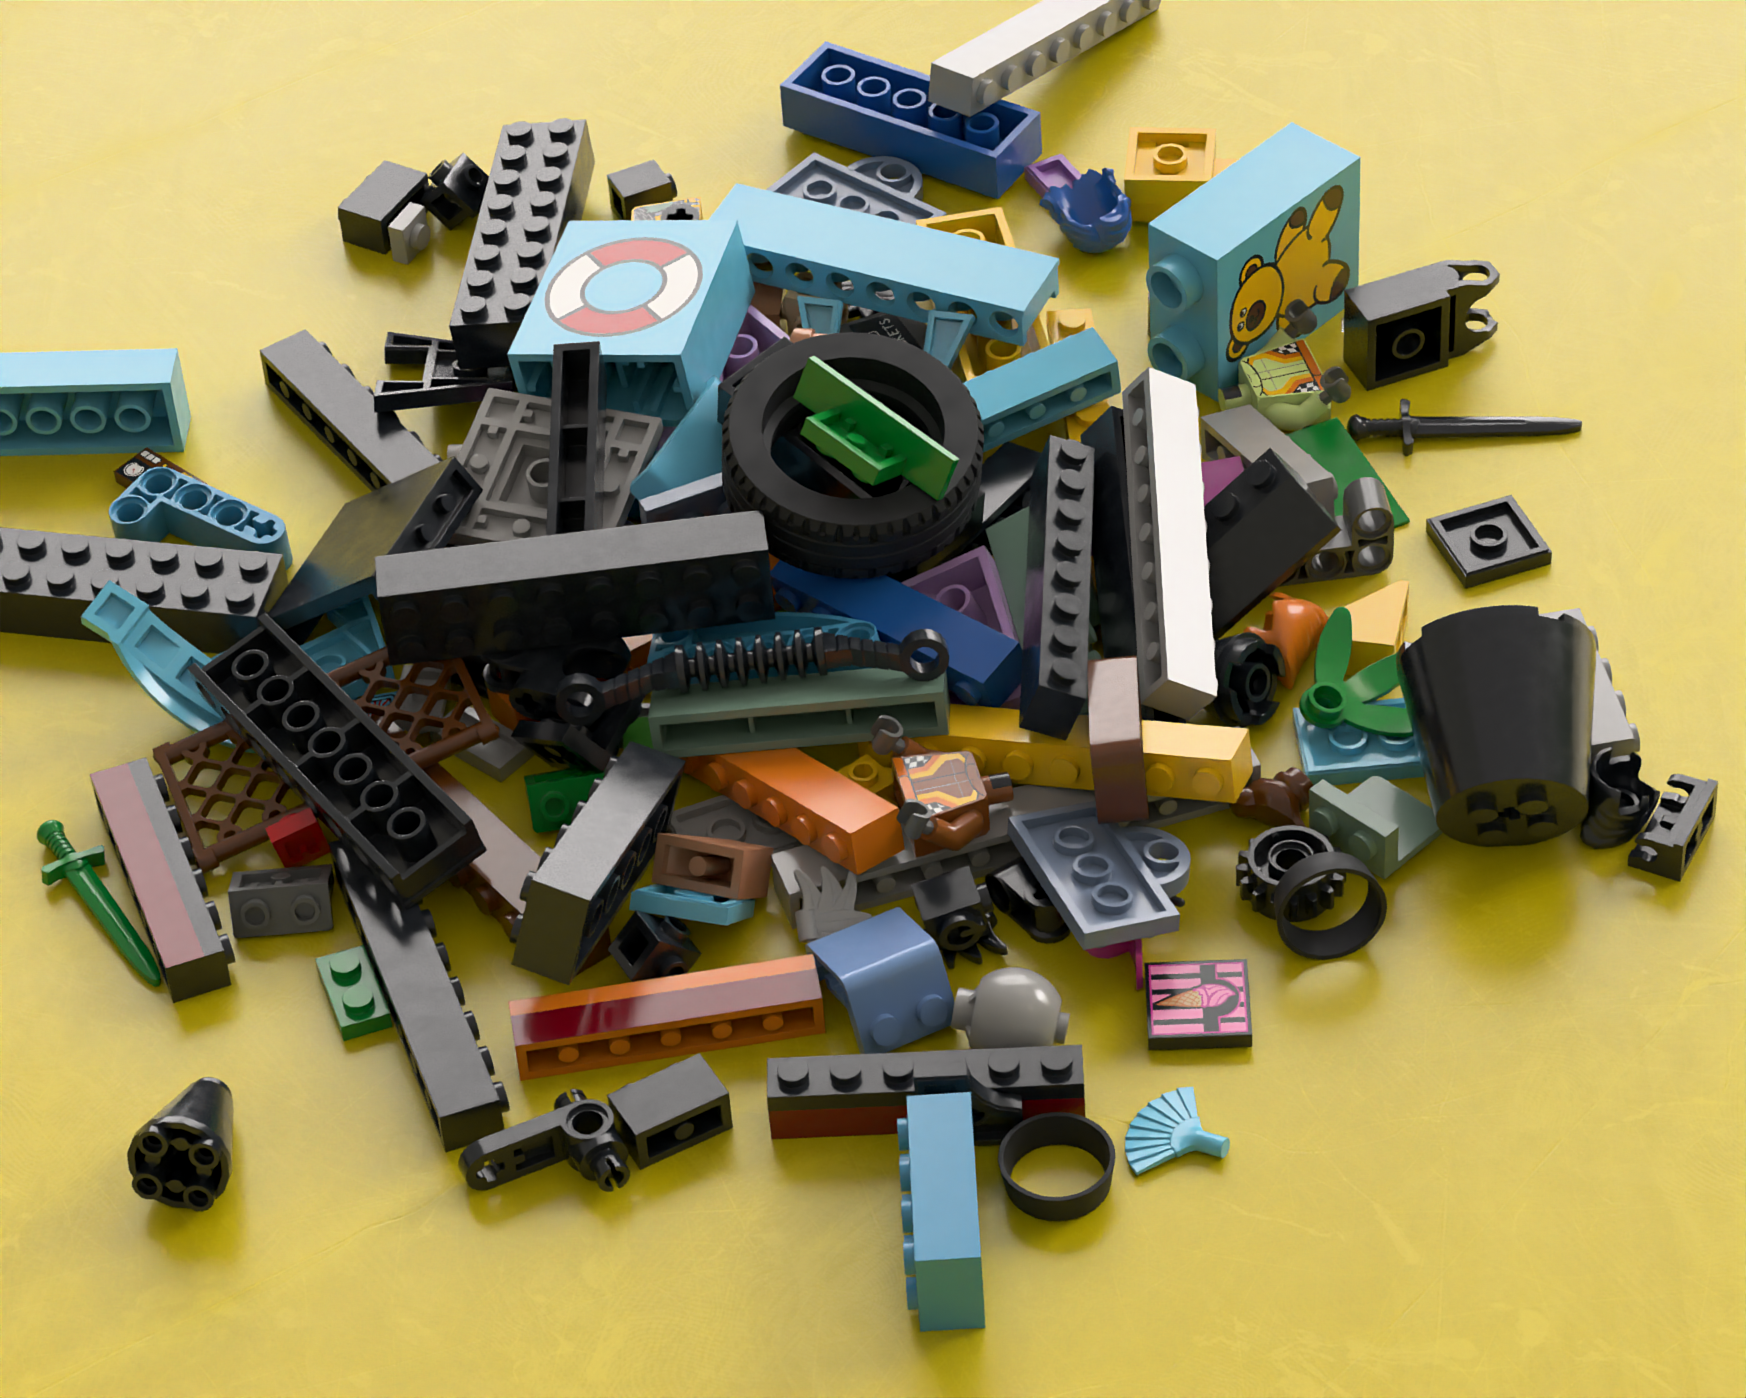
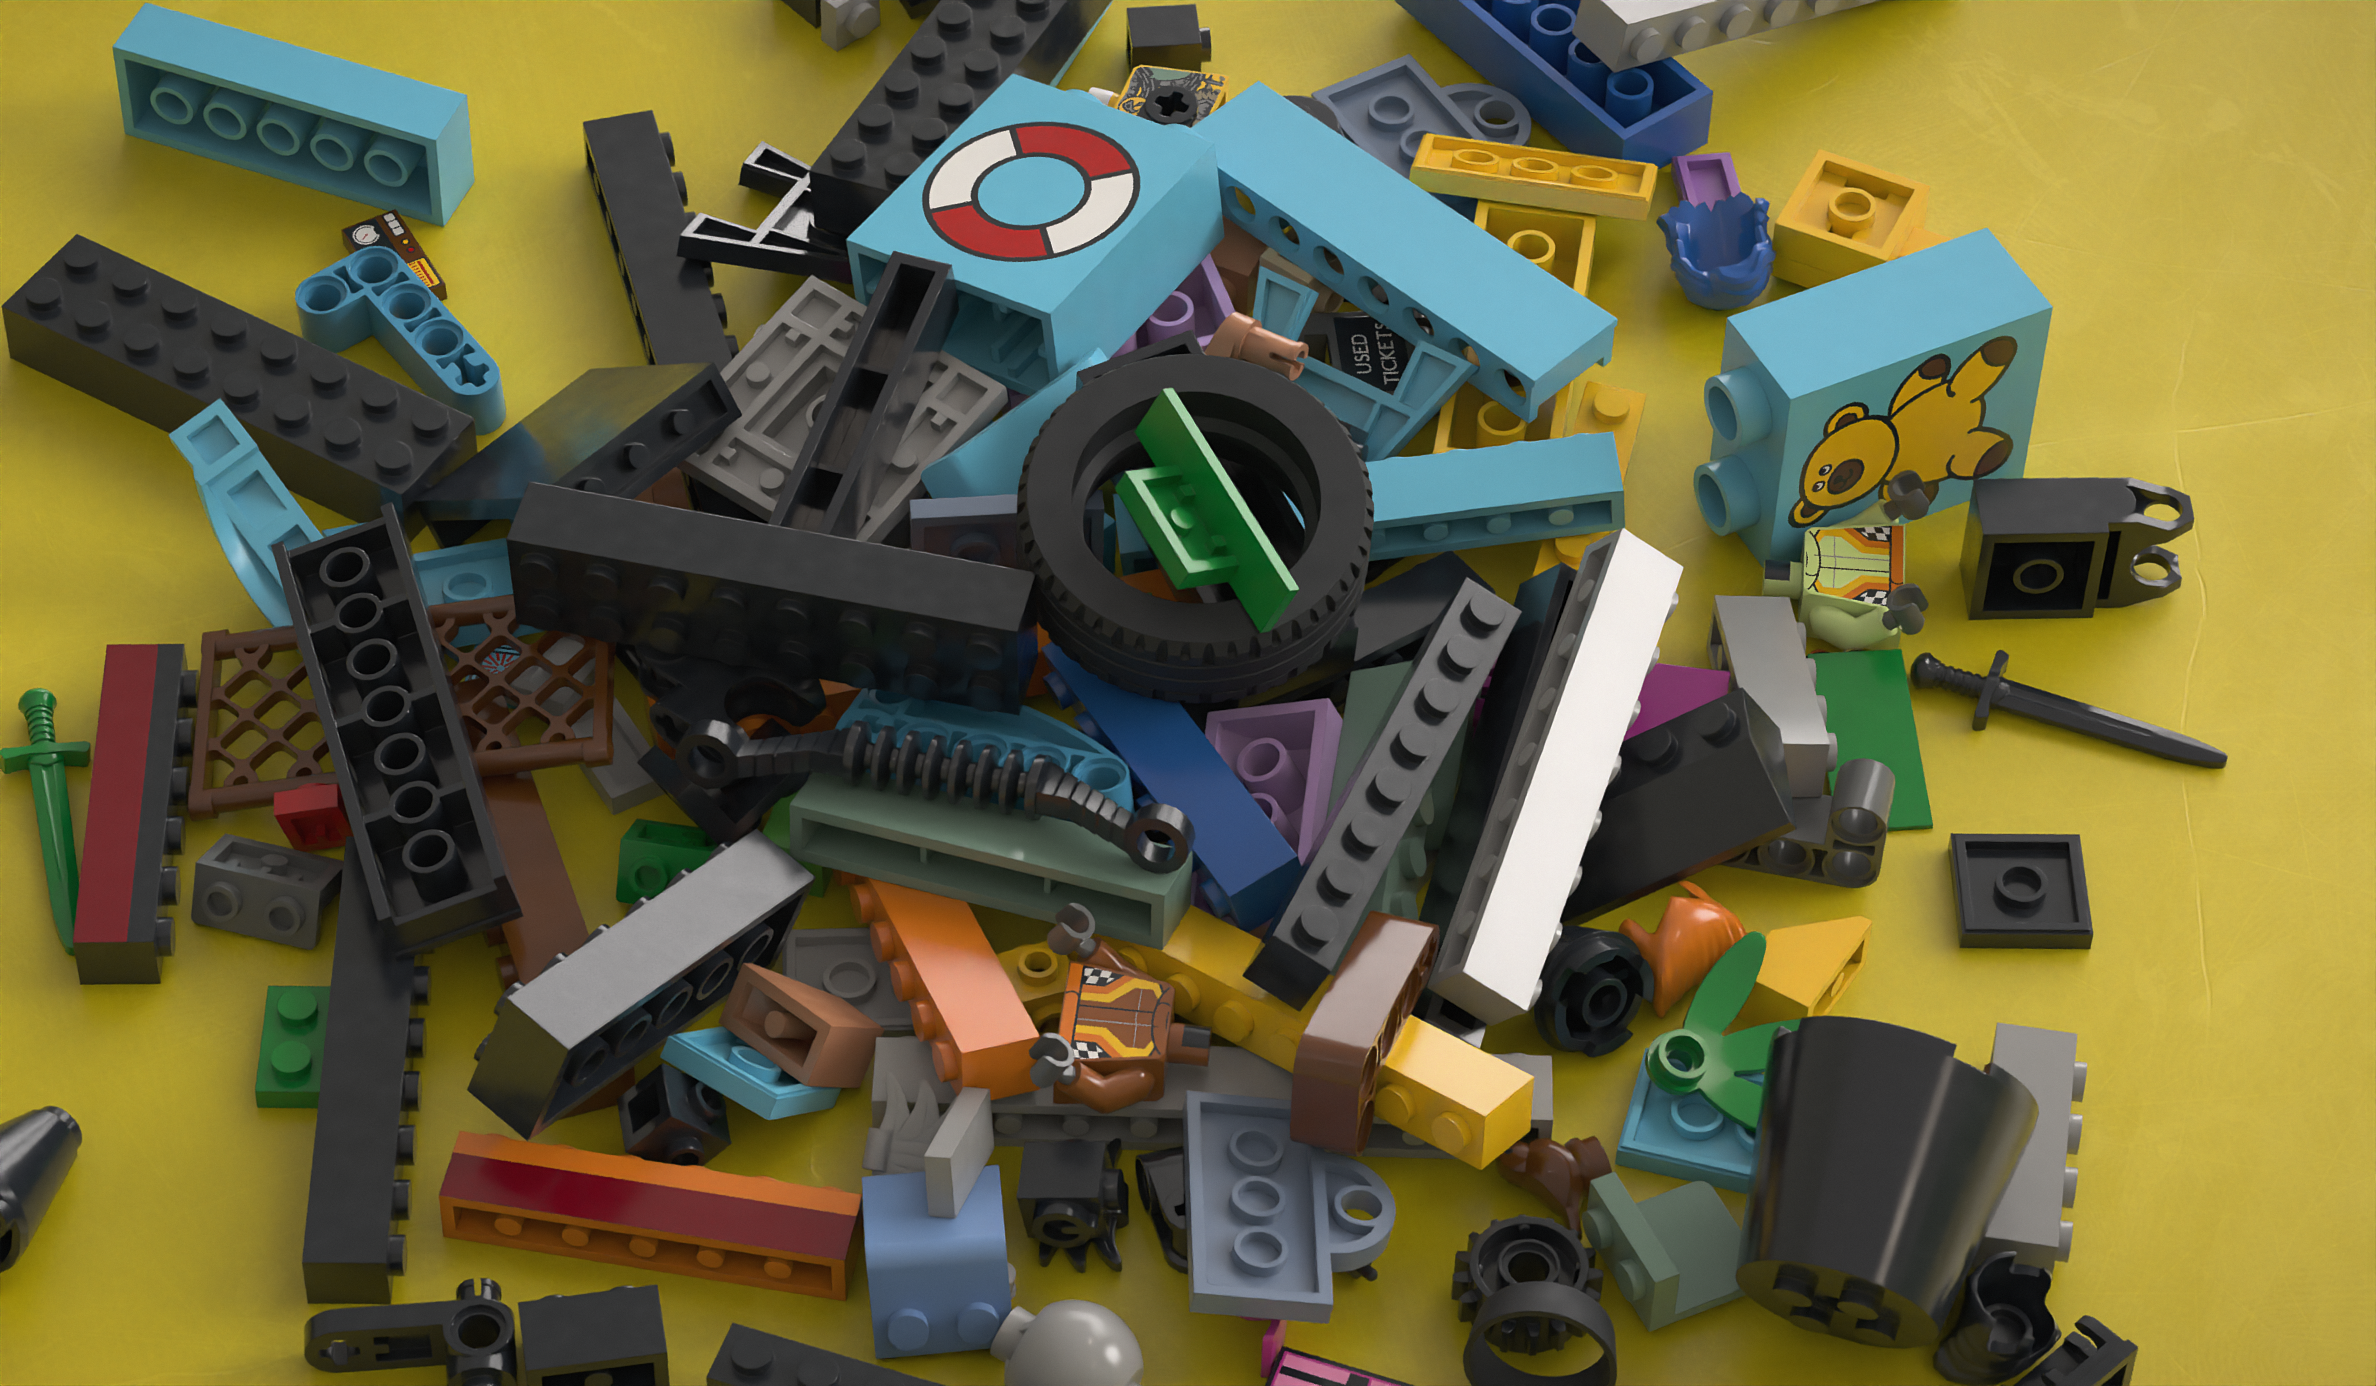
camera: 15 degrees right, 5 degrees up
none -> light grey tile [924,1087,994,1219]
none -> yellow tile [1409,133,1658,221]

